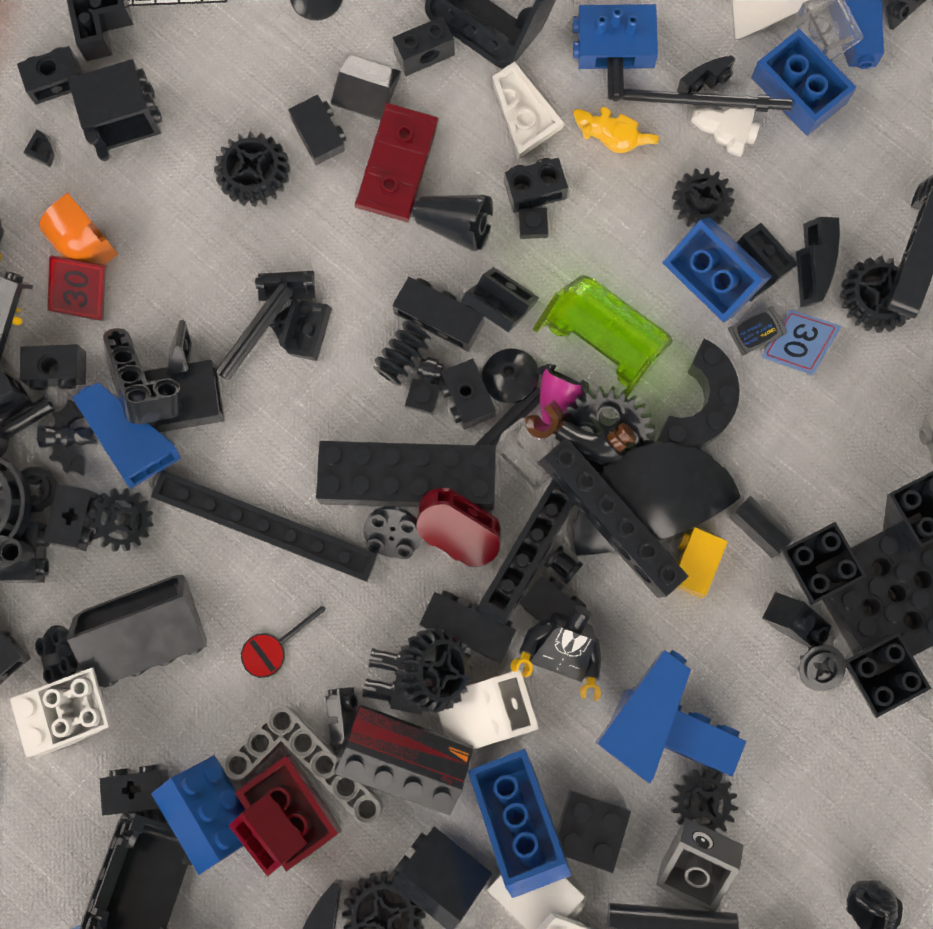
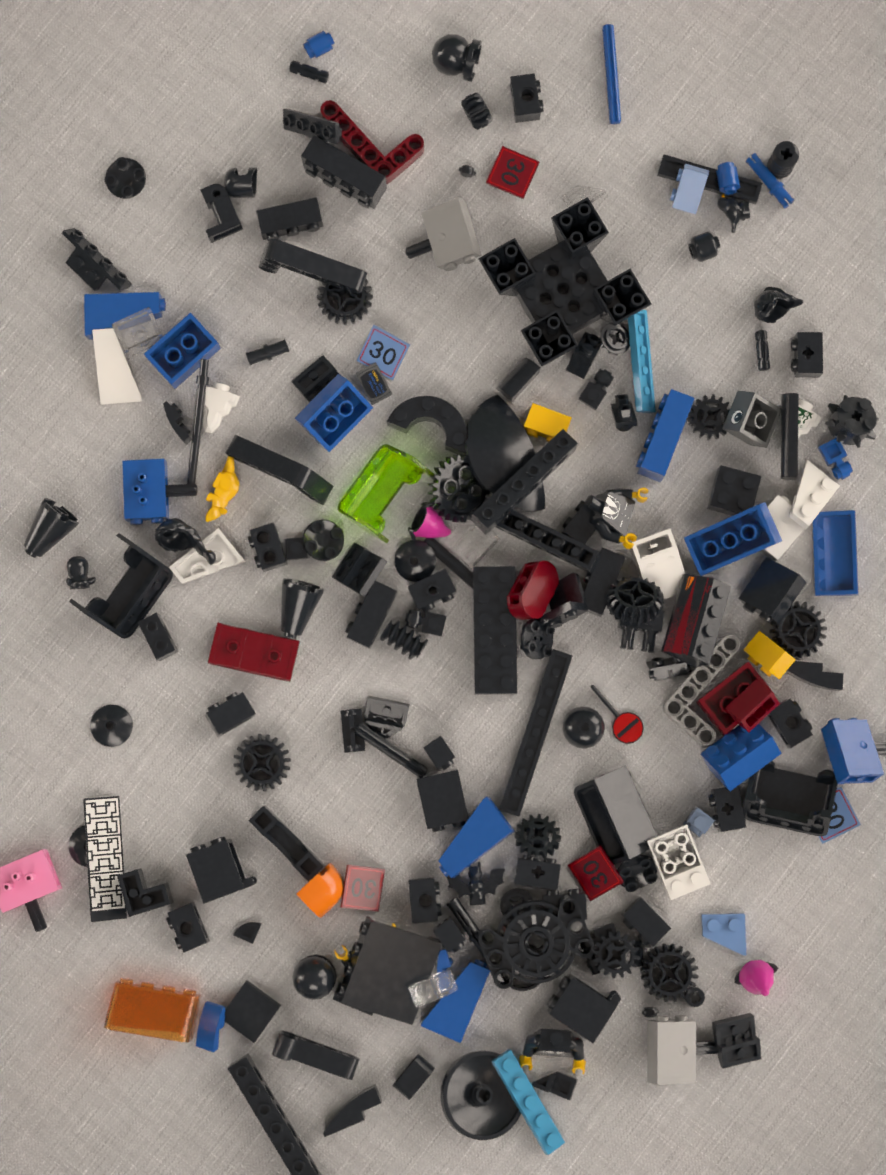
camera: 95 degrees left, 5 degrees up
black beam [103,328,182,424] -> none
black slope [166,320,192,375] -> none
black slope [331,55,401,121] -> none
piece [525,400,636,464] -> none
black bush [544,545,583,584] -> none
blue slope [595,650,691,783] -> none
black gear [672,168,735,227] -> none
black slope [796,217,840,307] -> none
none -> black hair [154,518,216,565]
none -> black beam [225,435,334,505]
none -> black pin [246,339,289,366]
none -> black arch [248,805,325,882]
none -> black dish [303,519,344,561]
none -> black brick [423,736,455,770]
none -> black bracket [539,573,588,628]
none -> black cylinder [562,706,605,749]
none -> dark red piece [568,845,624,902]
none -> black plate [578,369,614,411]
none -> black hips [611,394,637,432]
none -> dark azure plate [628,310,656,414]
none -> sand blue brick [683,807,715,837]
none -> yellow brick [743,630,796,679]
none -> black axle [755,330,770,371]
none -> black brick [767,698,813,748]

